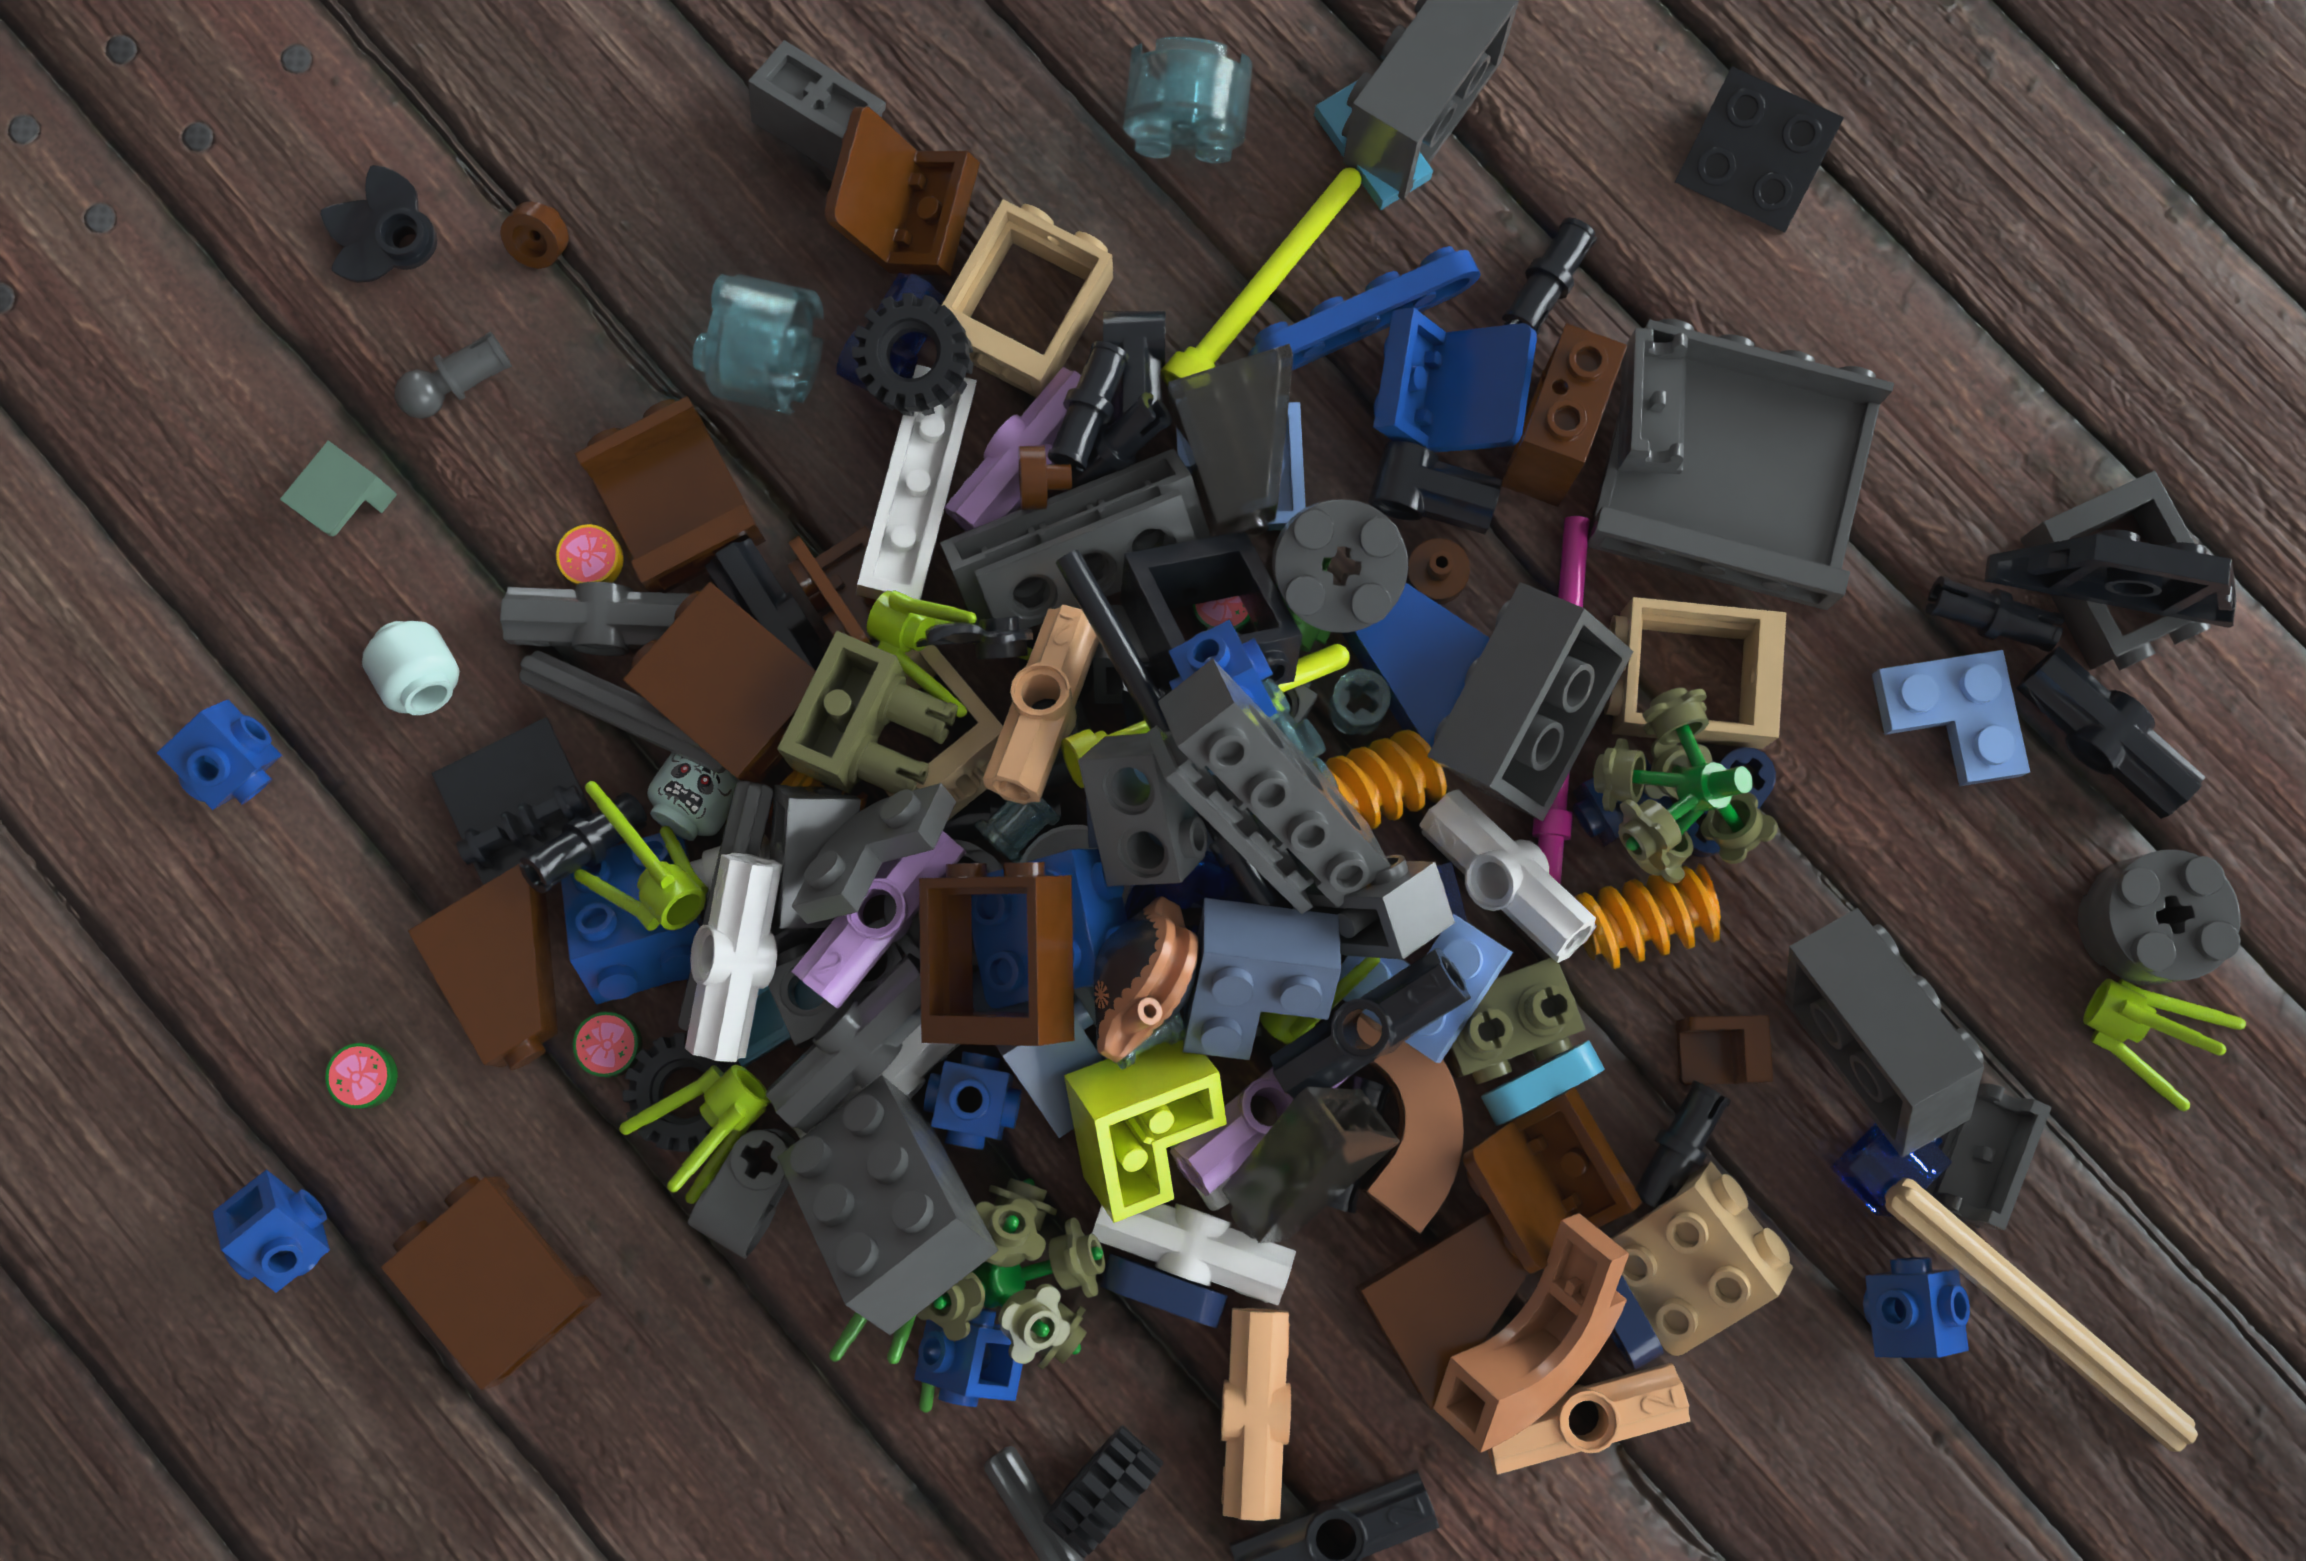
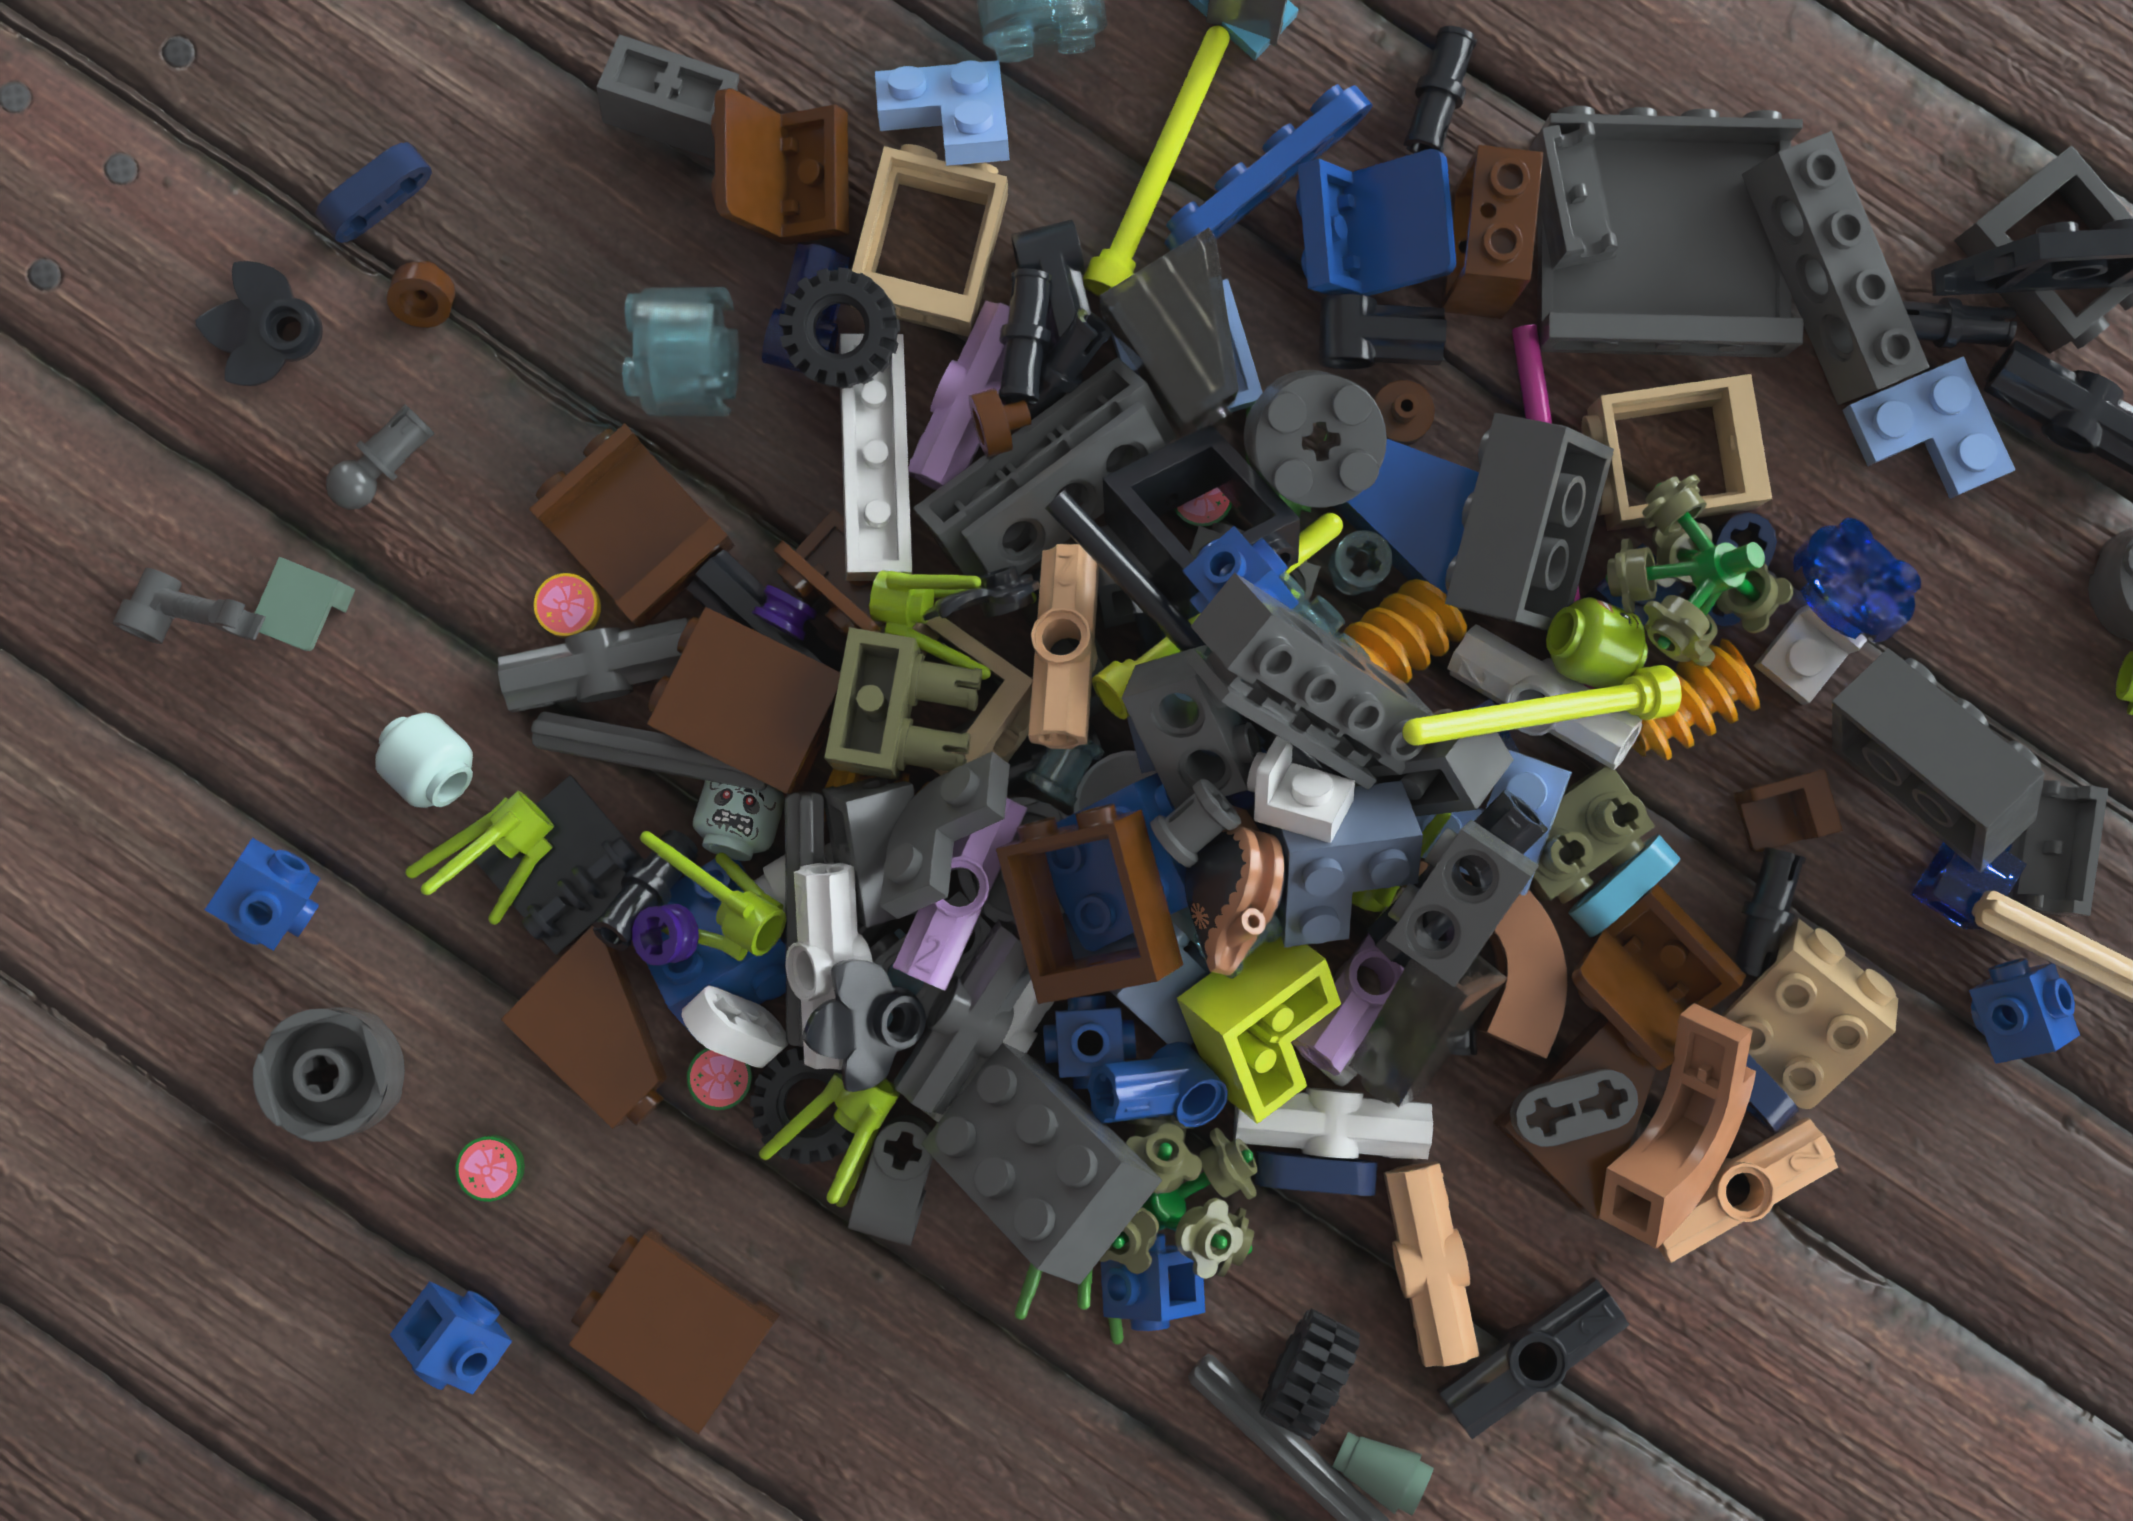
camera: 25 degrees left, 5 degrees up
none -> dark grey brick [112,568,266,644]
none -> dark grey brick [253,1007,405,1142]
none -> dark blue beam [316,142,432,243]
none -> lime plant [405,791,554,925]
none -> dark purple bush [632,904,699,965]
none -> white beam [681,986,788,1068]
none -> dark purple bush [752,585,818,641]
none -> black plate [803,959,926,1092]
none -> light blue plate [875,60,1010,166]
none -> blue piece [1087,1042,1228,1127]
none -> dark grey bush [1150,779,1241,868]
none -> white bracket [1247,736,1355,843]
none -> dark grey brick [1386,820,1539,987]
none -> neon yellow piece [1402,665,1682,746]
none -> dark grey beam [1510,1068,1638,1147]
none -> lime head [1546,597,1648,689]
none -> dark grey brick [1741,131,1930,405]
none -> white bracket [1753,600,1867,705]
none -> clear blue plate [1793,518,1922,642]

